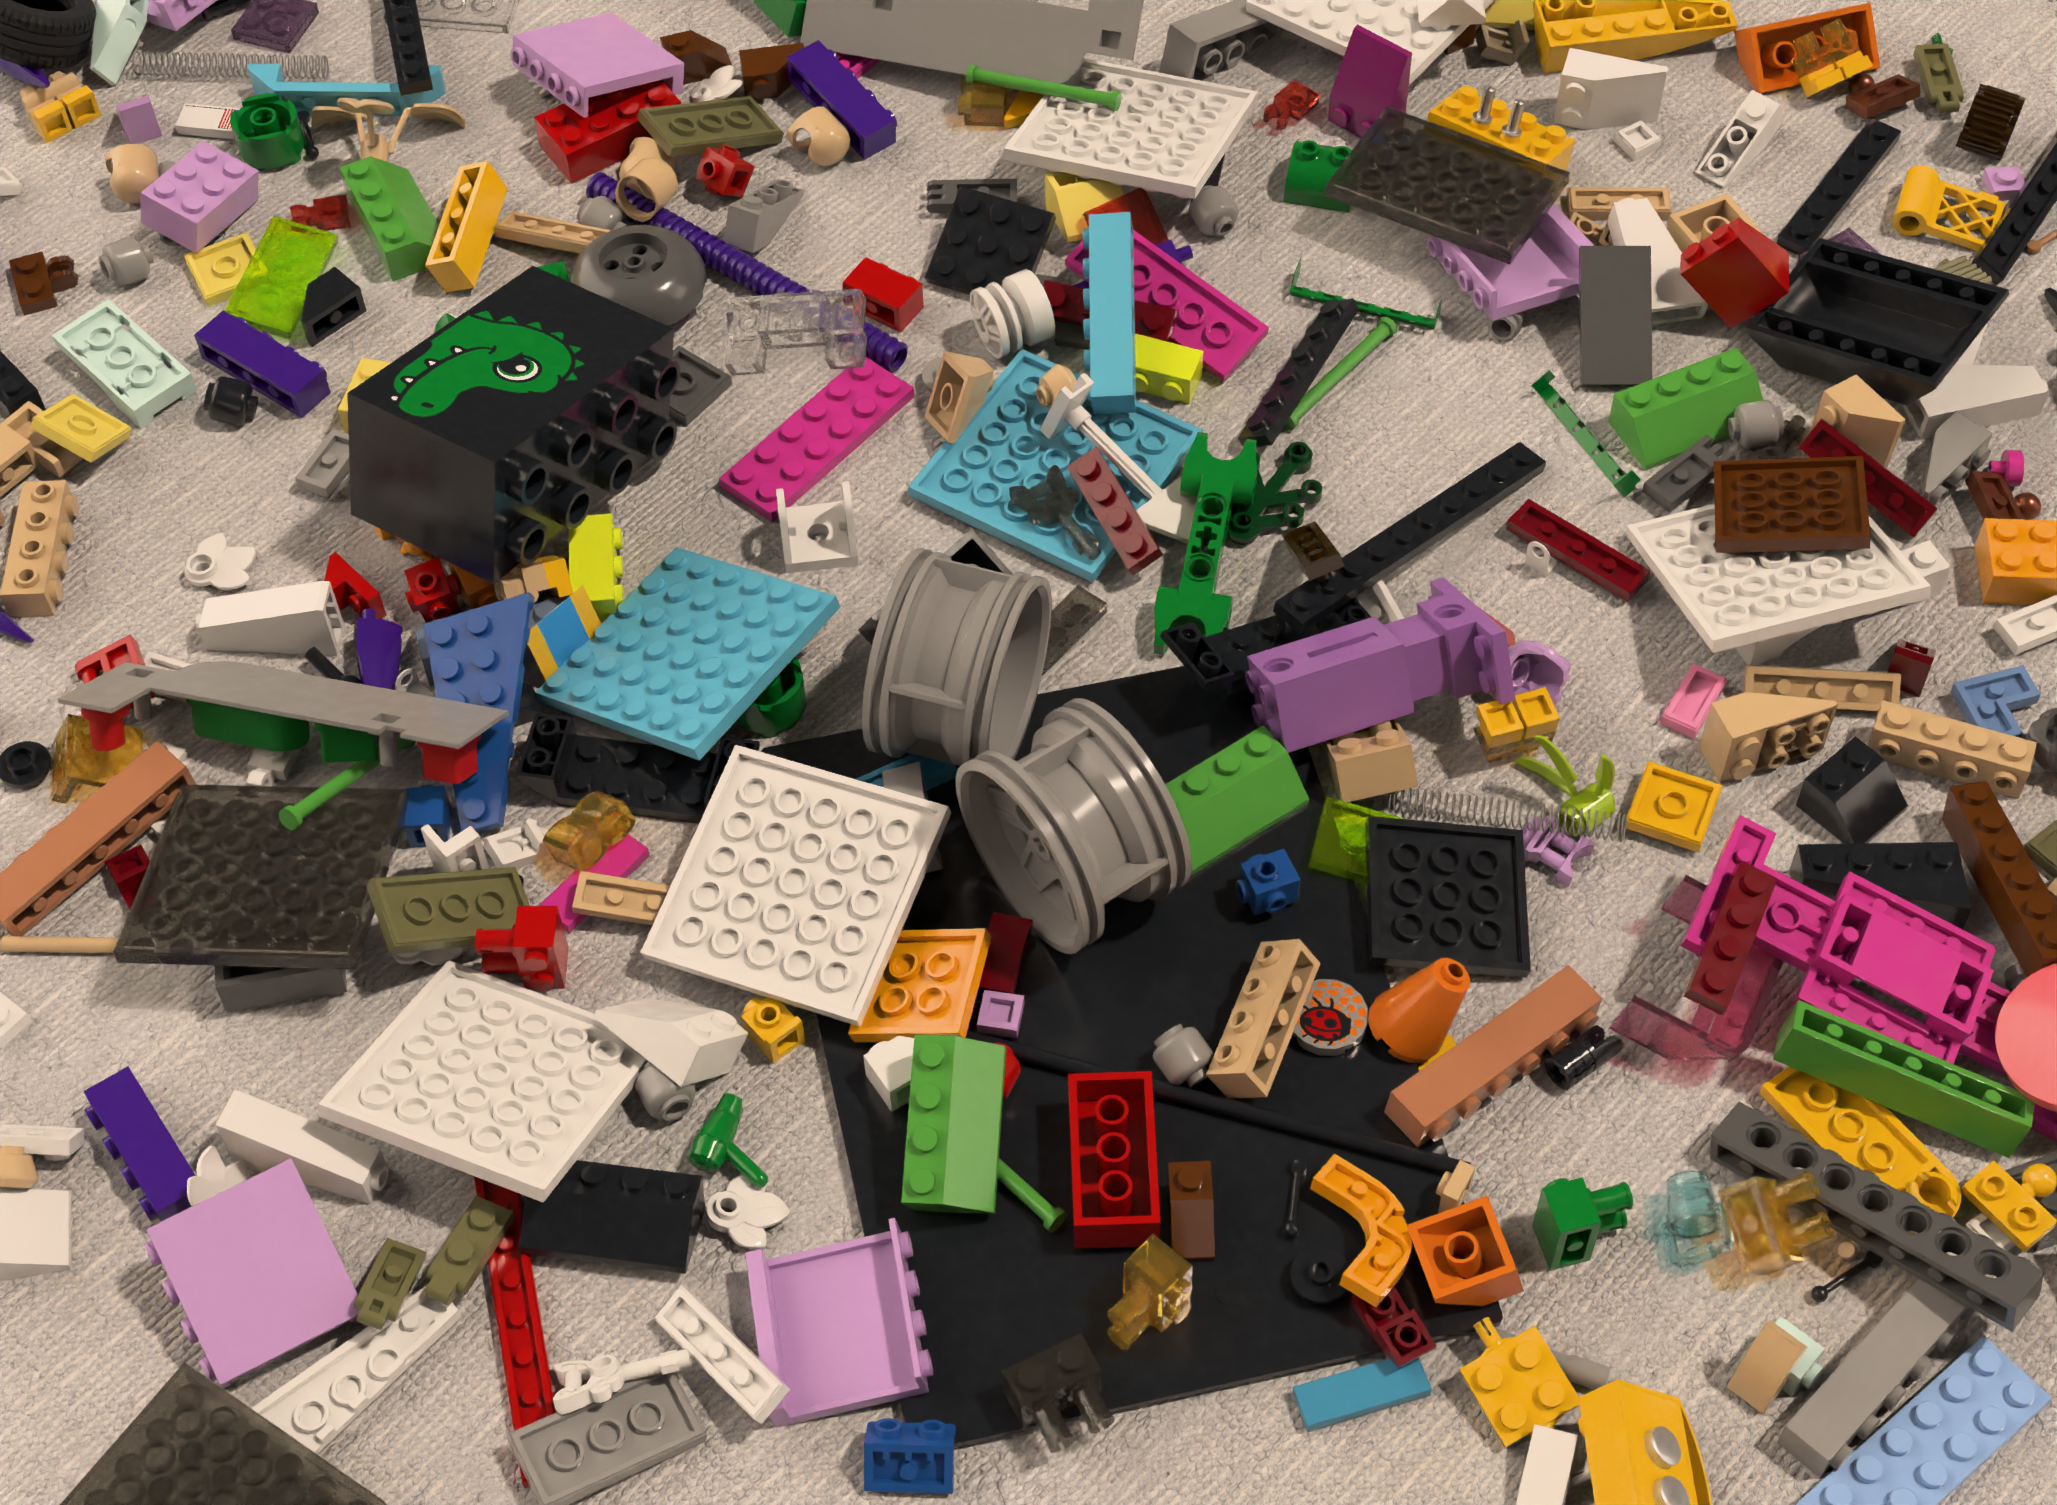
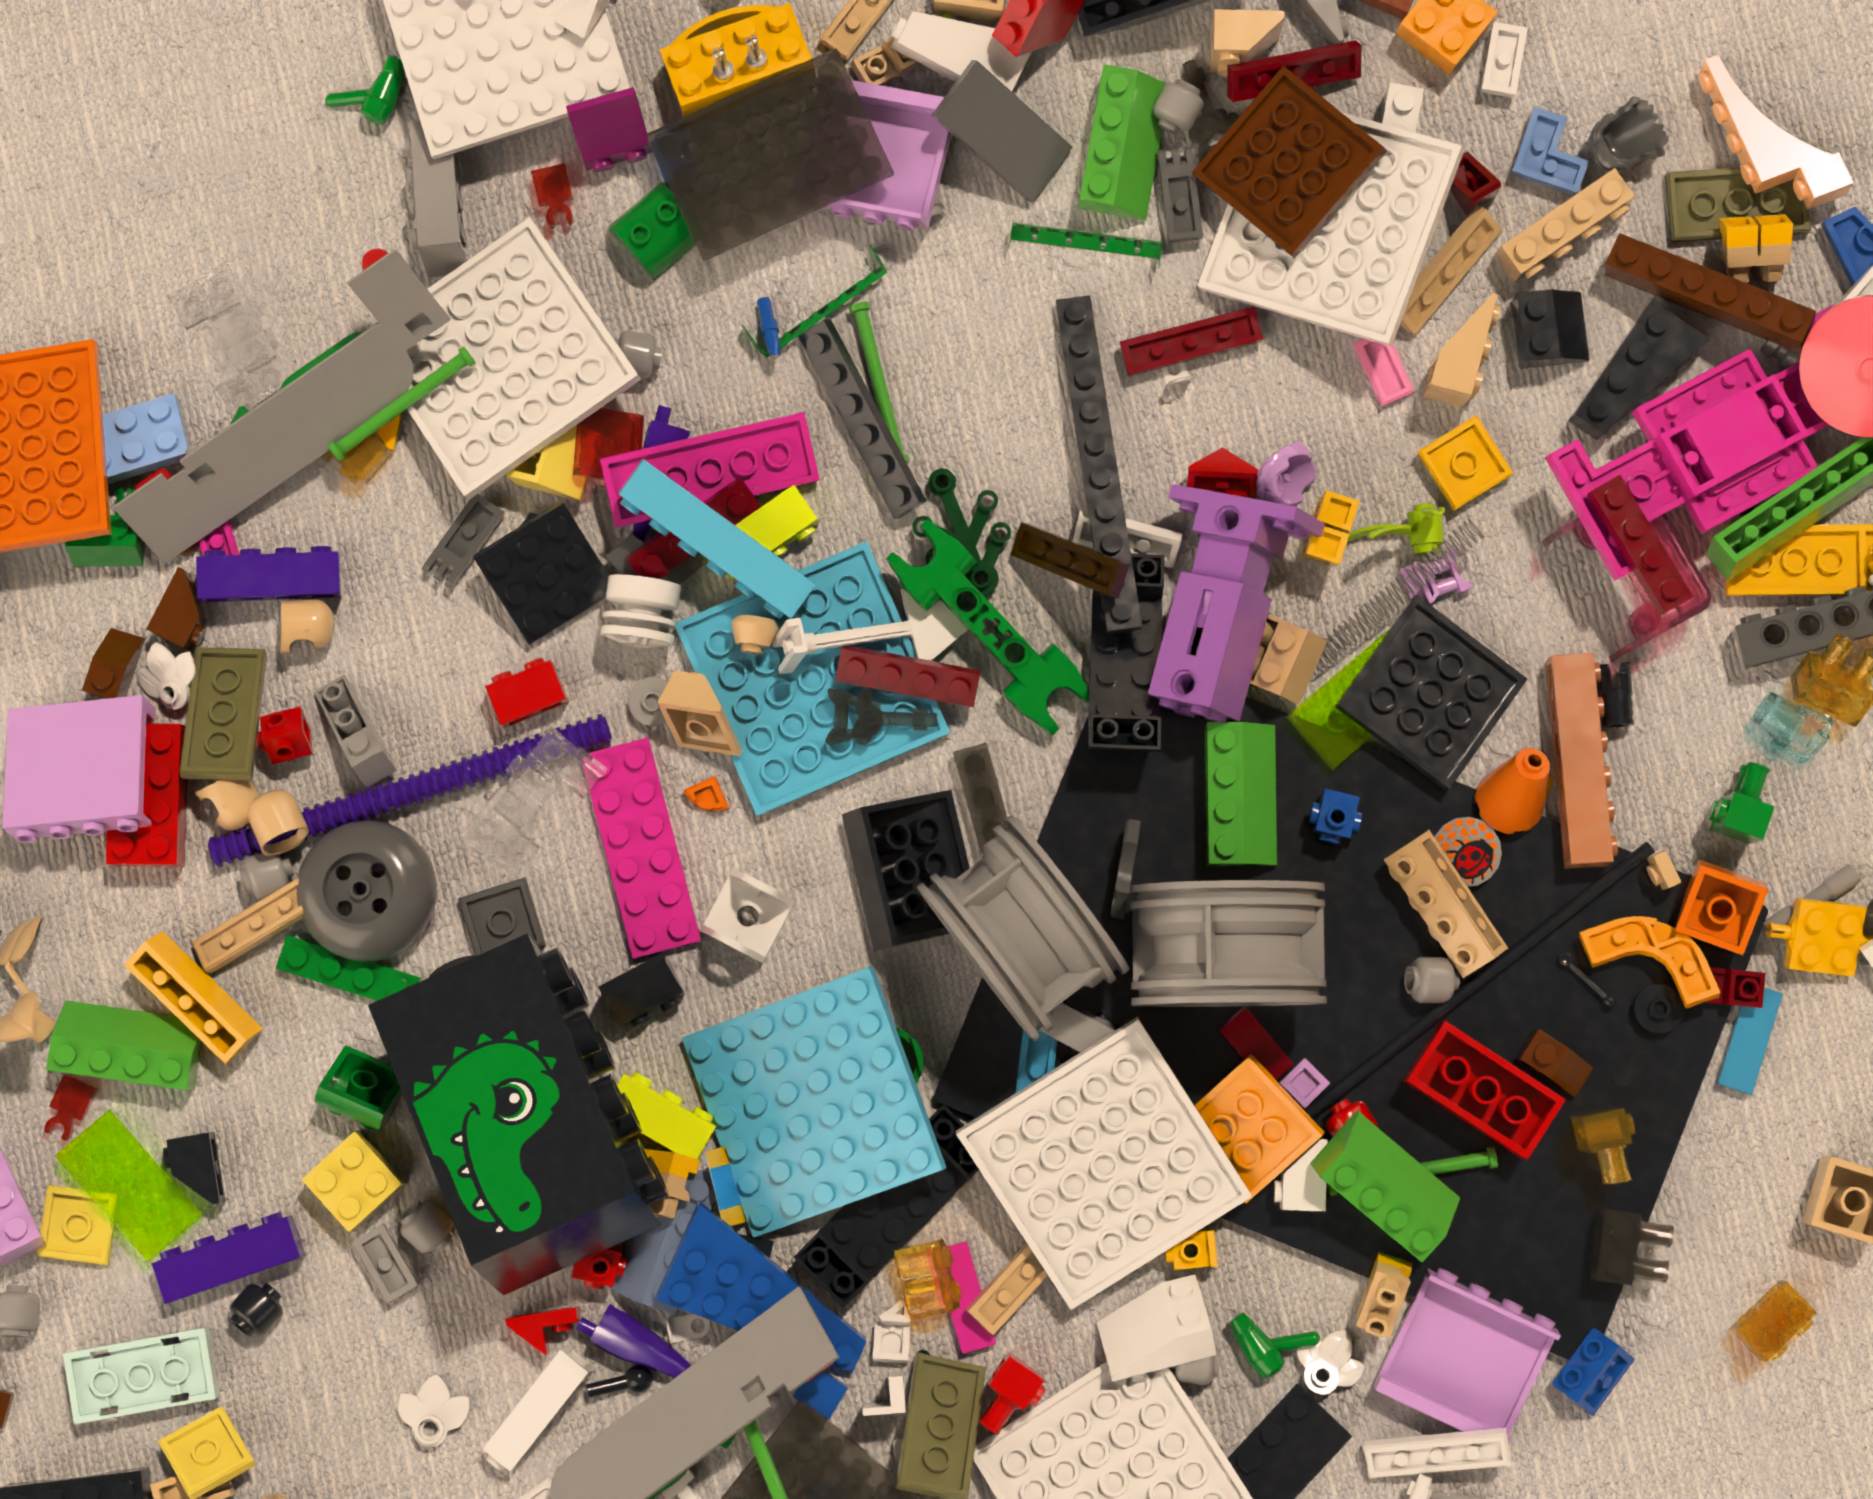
camera: 55 degrees left, 30 degrees up
none -> black slope [598,954,685,1029]
none -> orange tile [683,776,730,812]
none -> blue piece [757,297,780,355]
none -> tan hips [1356,1252,1413,1338]

